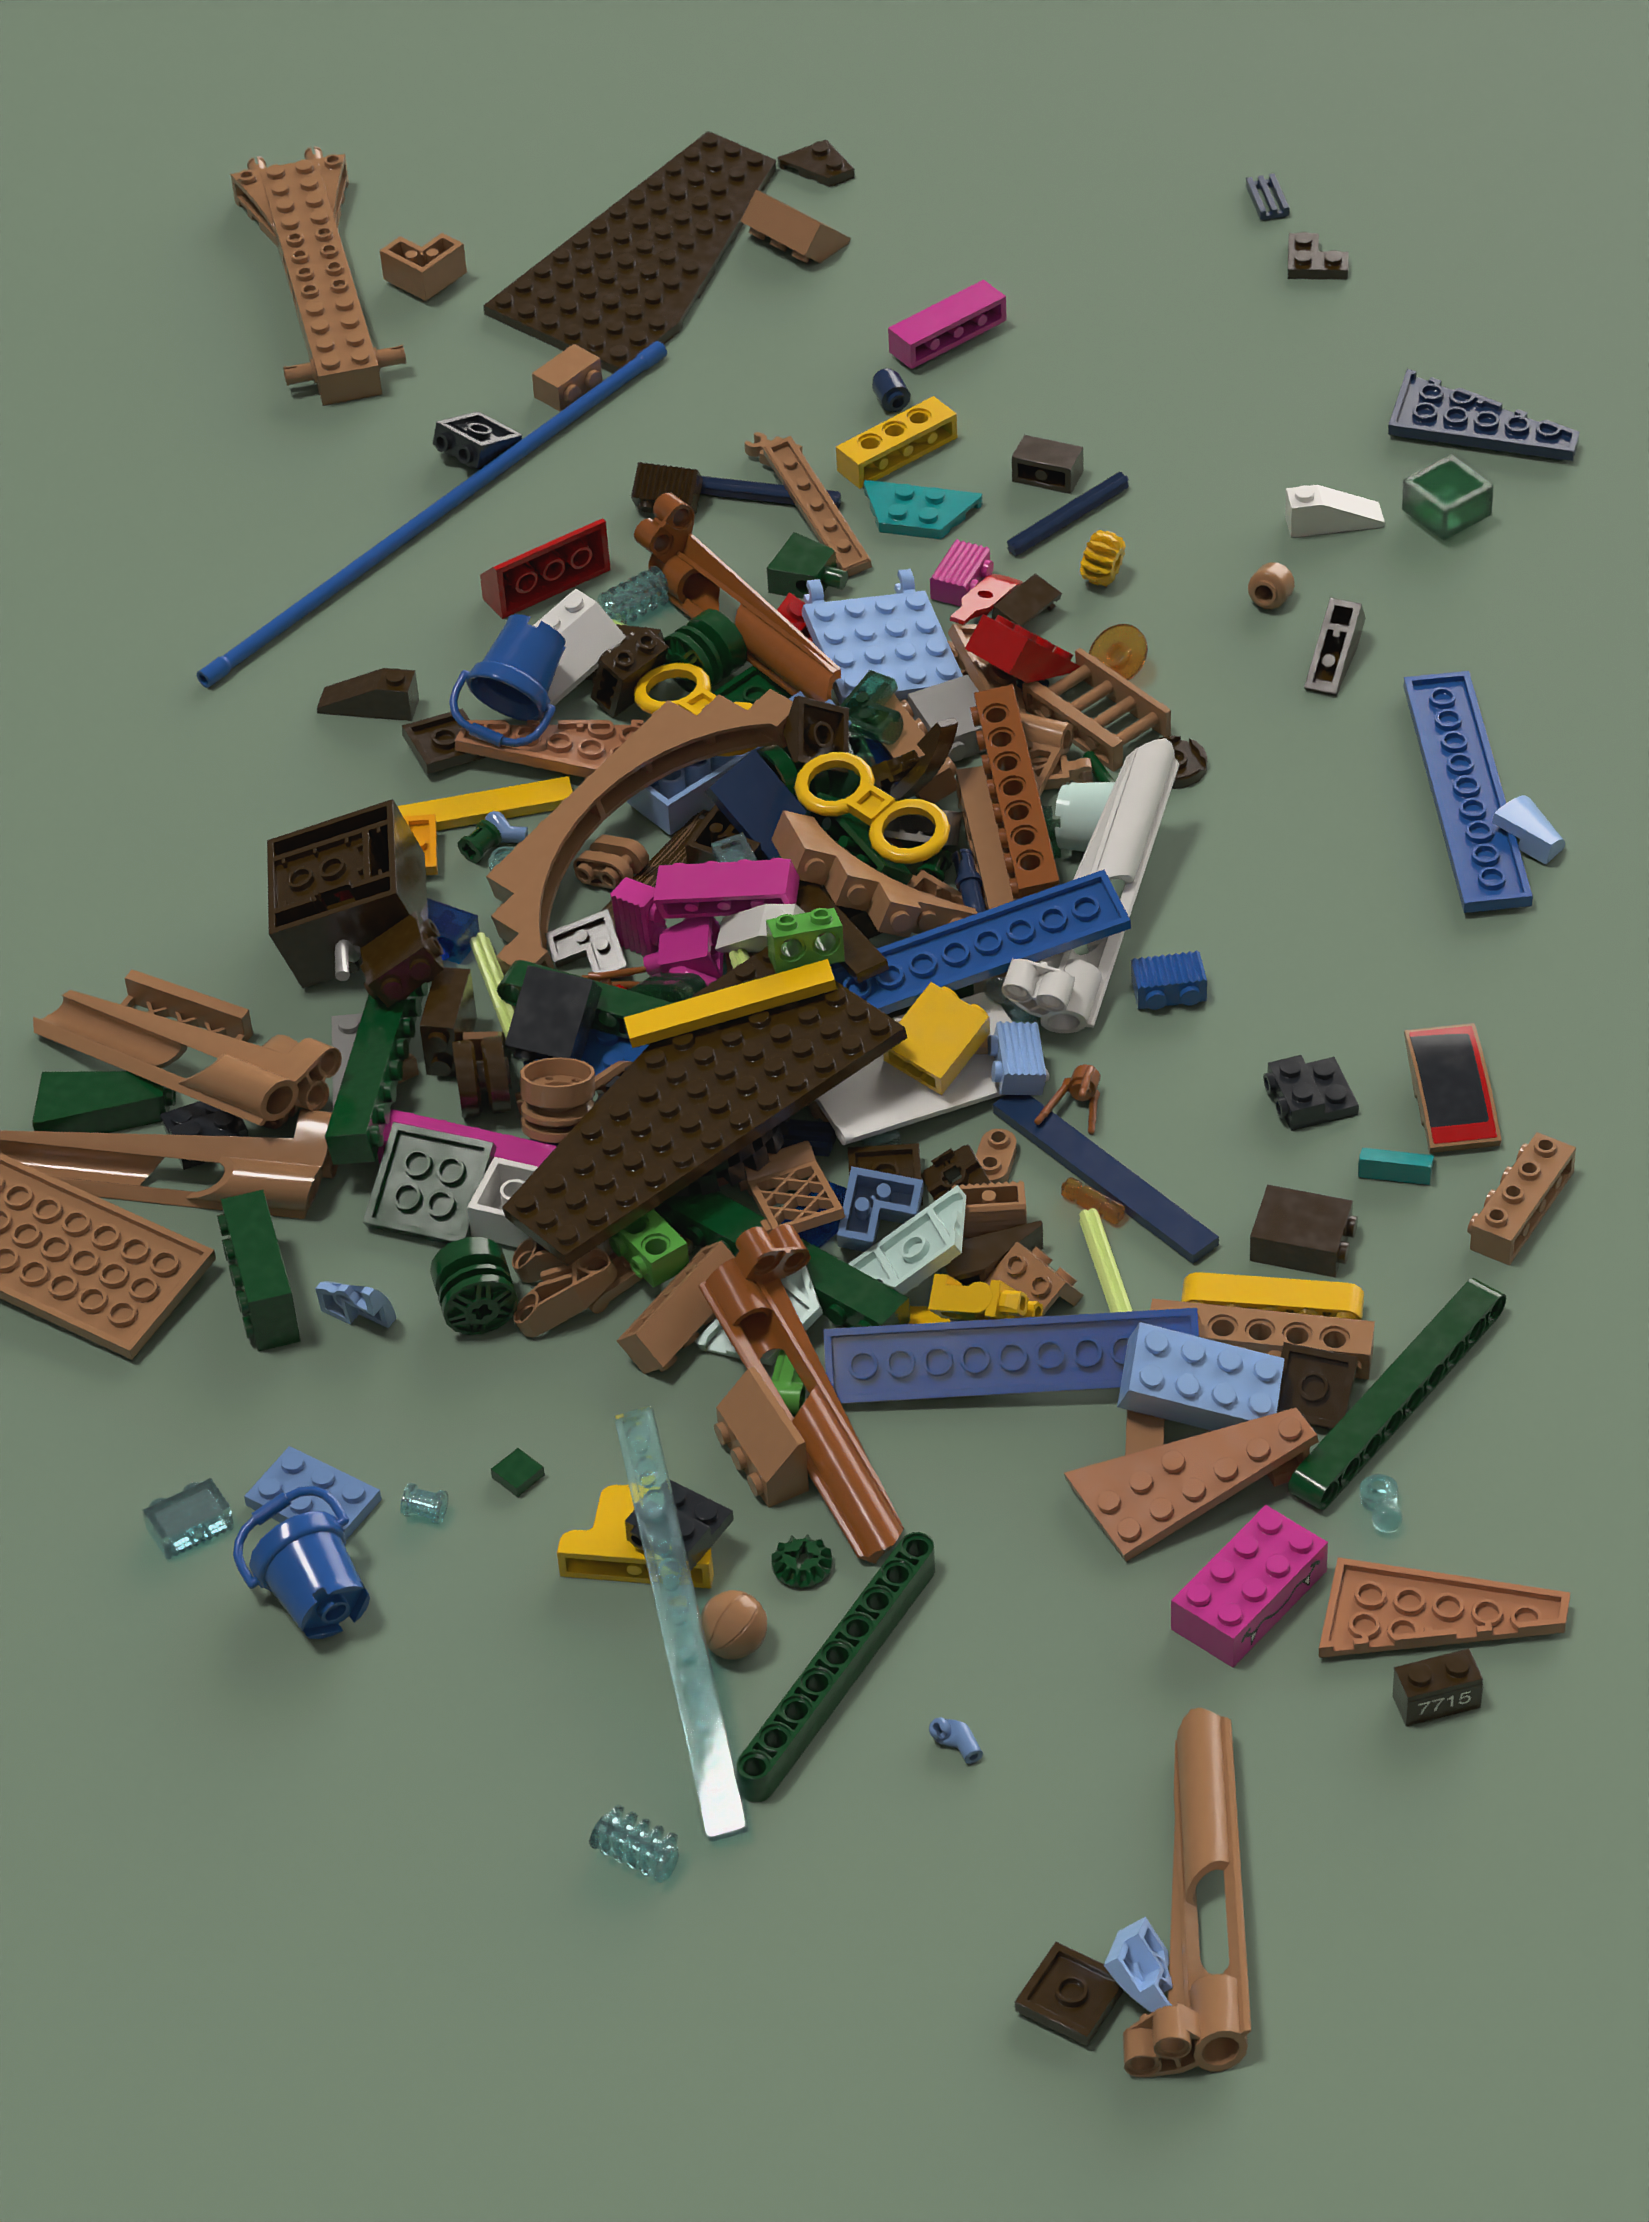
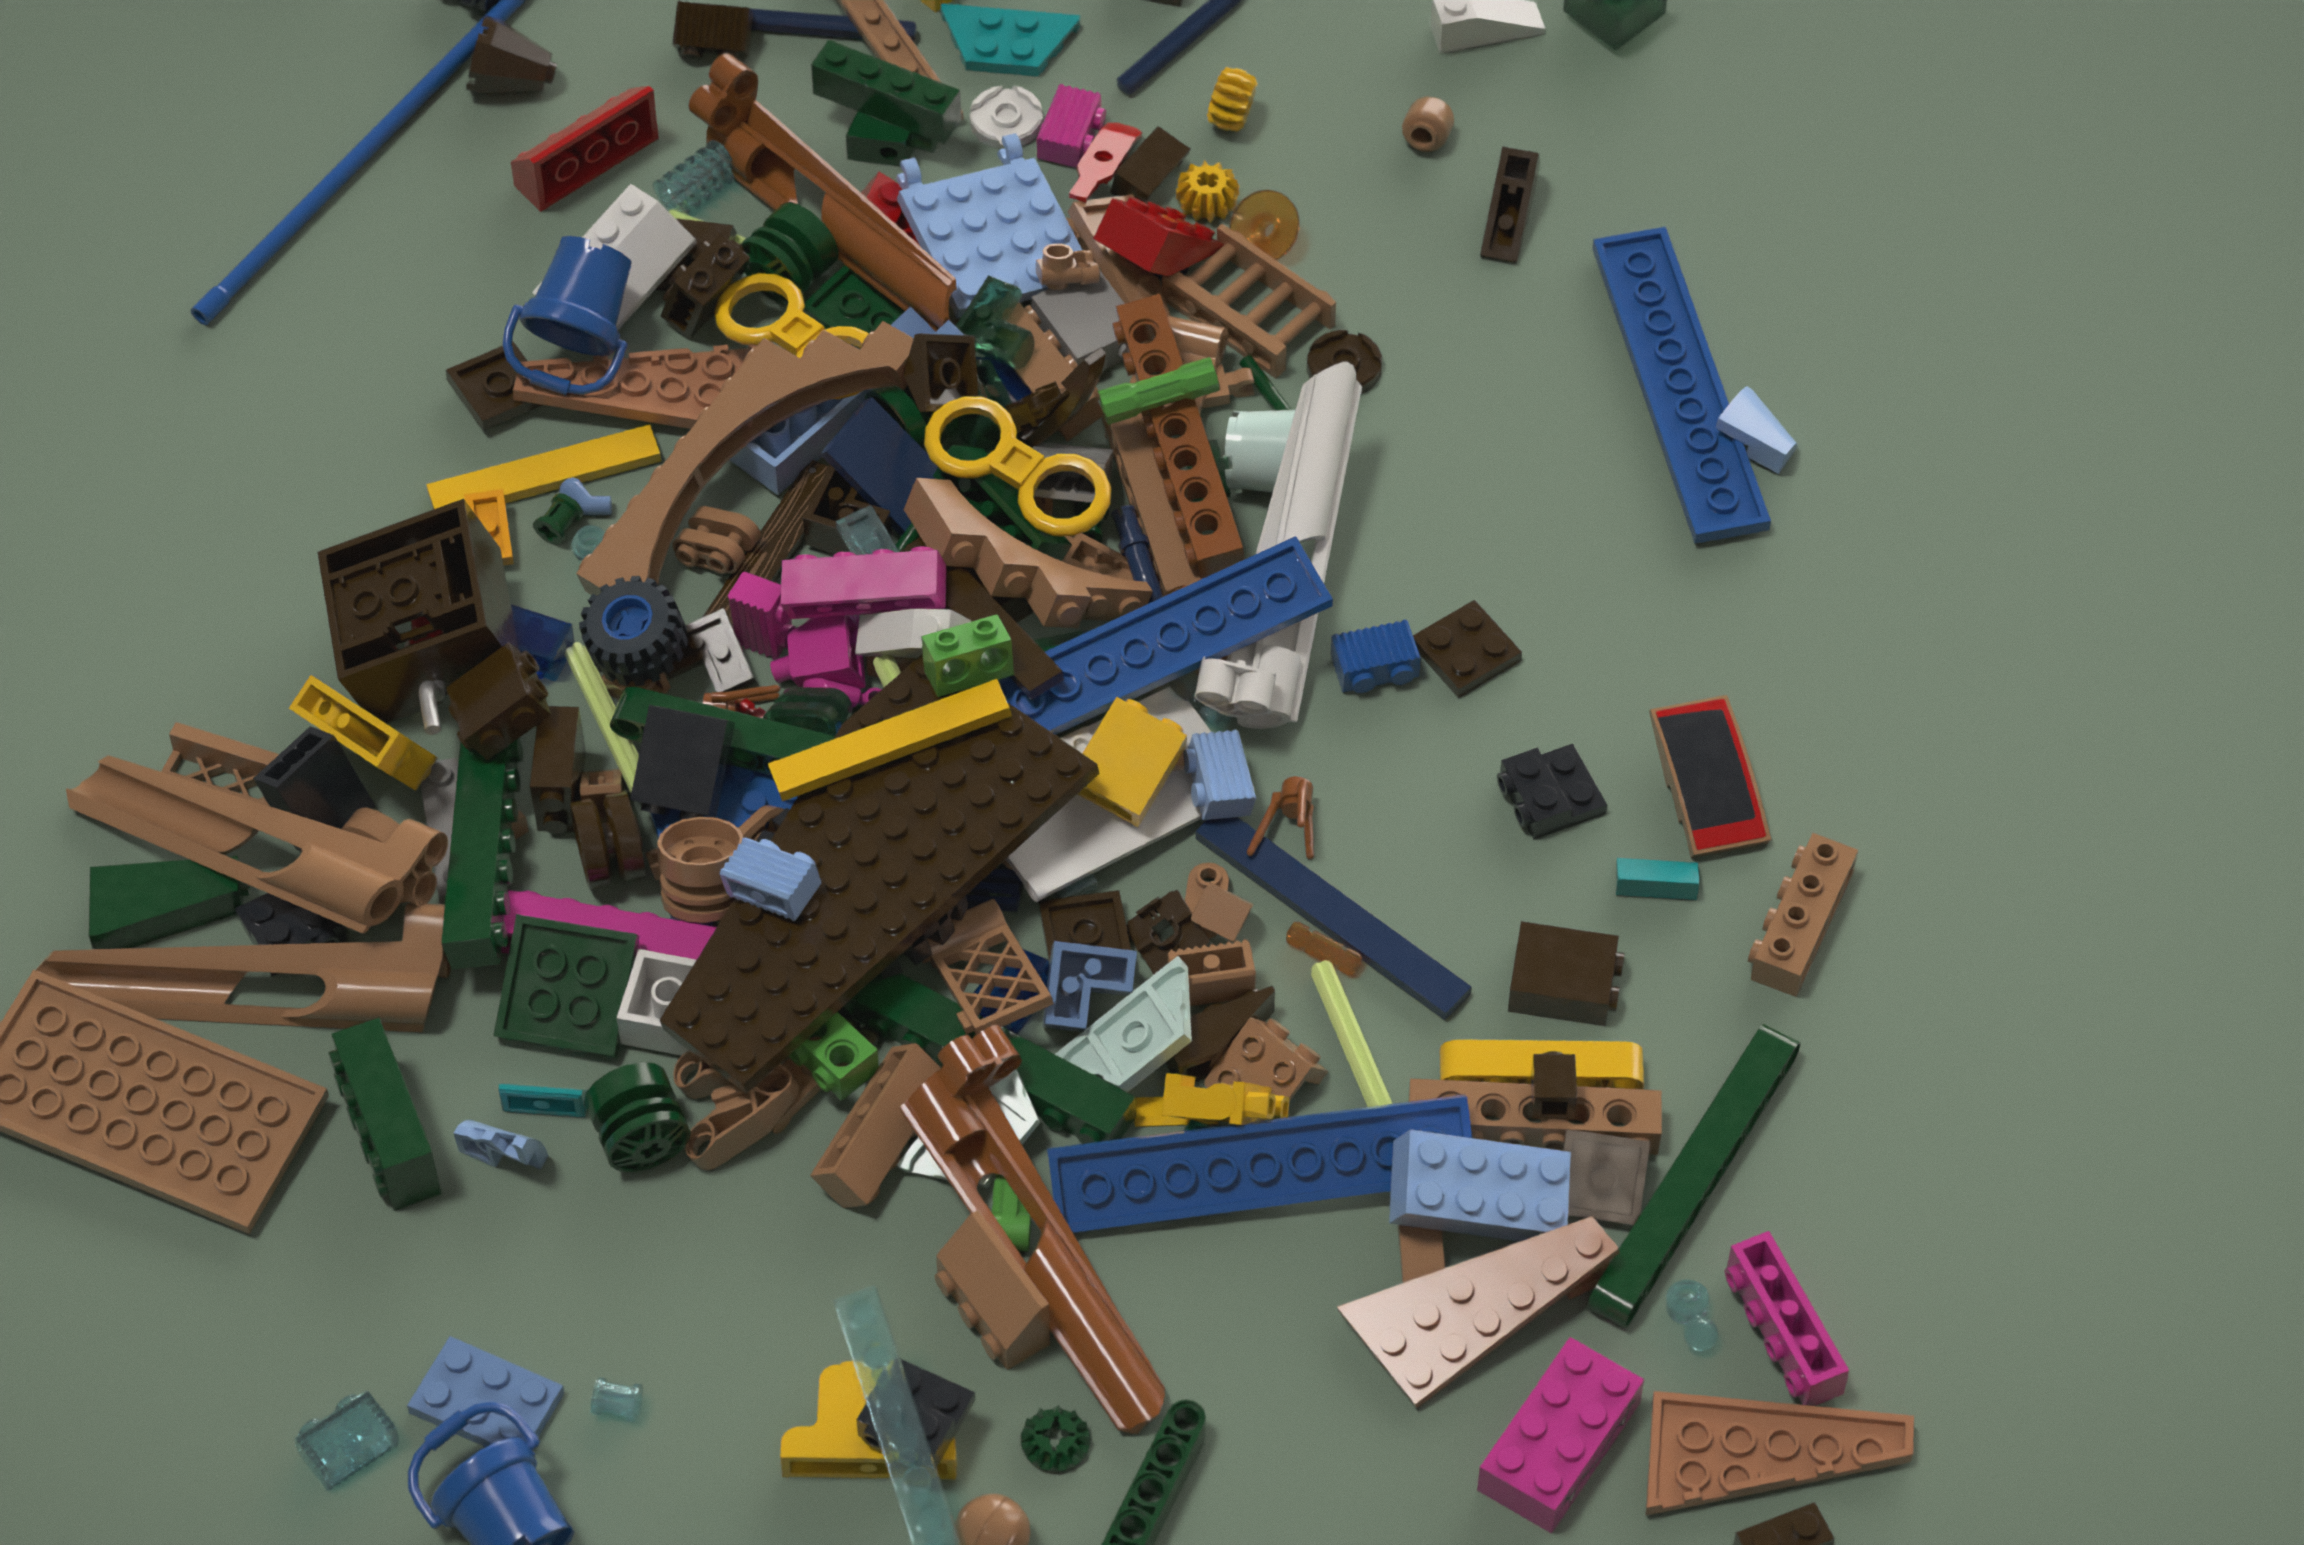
camera: 10 degrees left, 10 degrees up
dark brown slope [317,668,419,721] -> none
dark green tile [491,1448,545,1497] -> none
none -> black brick [253,726,376,852]
none -> yellow brick [289,675,438,791]
none -> dark brown cone [466,16,557,93]
none -> teal slope [498,1084,587,1117]
none -> black wheel [579,576,688,686]
none -> light blue brick [720,837,822,921]
none -> dark green brick [811,39,961,144]
none -> white tile [969,86,1043,149]
none -> medium nougat plate [1036,243,1100,290]
none -> bright green axle [1098,357,1220,425]
none -> yellow gear [1176,160,1239,224]
none -> medium nougat panel [1191,882,1254,942]
none -> dark brown plate [1413,599,1522,698]
none -> dark brown brick [1531,1051,1577,1119]
none -> dark pink brick [1724,1231,1849,1406]

